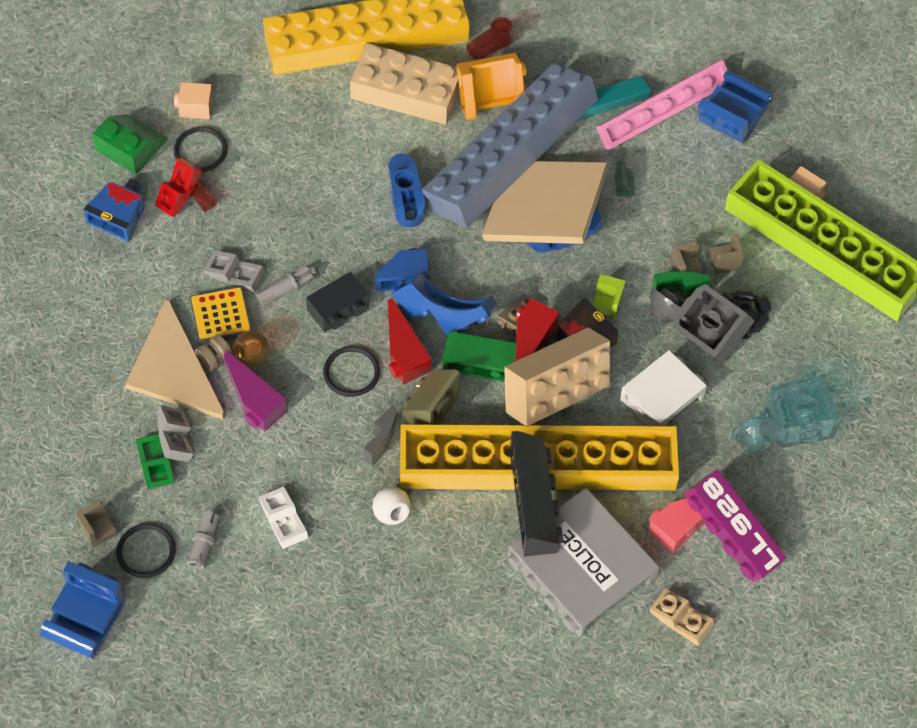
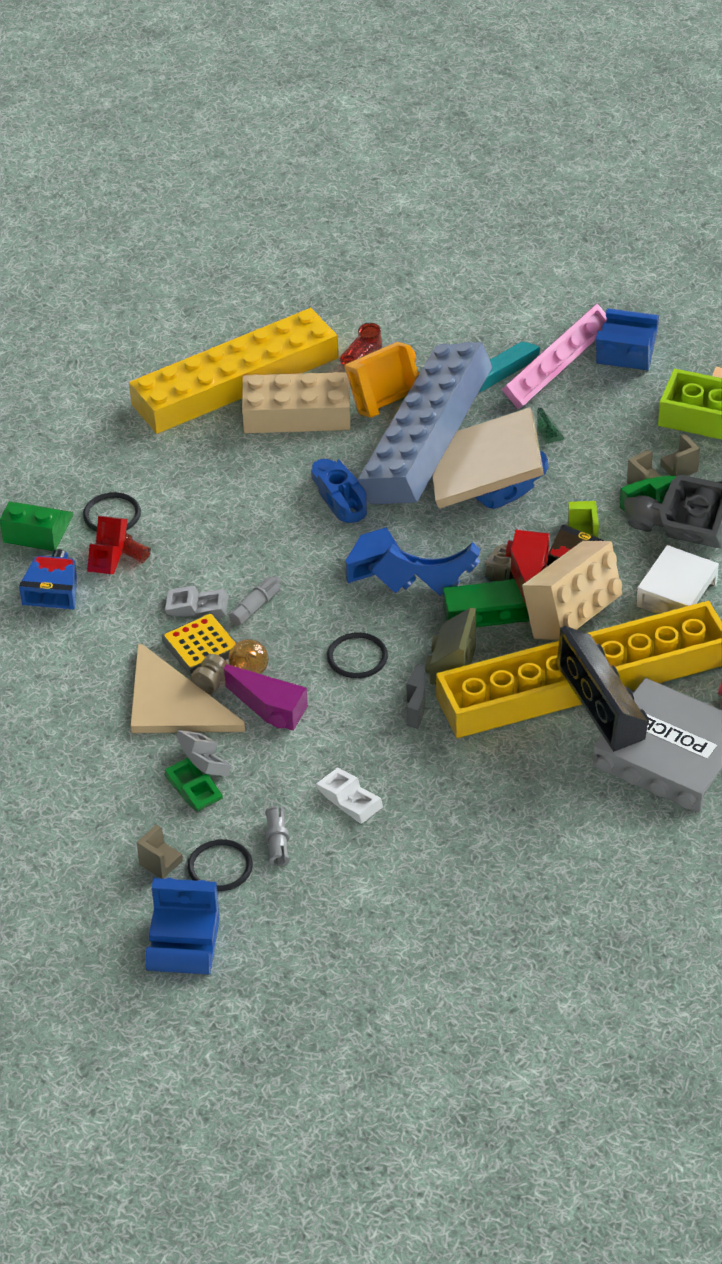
camera: 15 degrees left, 15 degrees down
light nougat brick [174,82,213,119] -> none
black brick [306,271,369,332] -> none
white piece [372,486,411,525] -> none
red slope [388,298,432,385] -> none

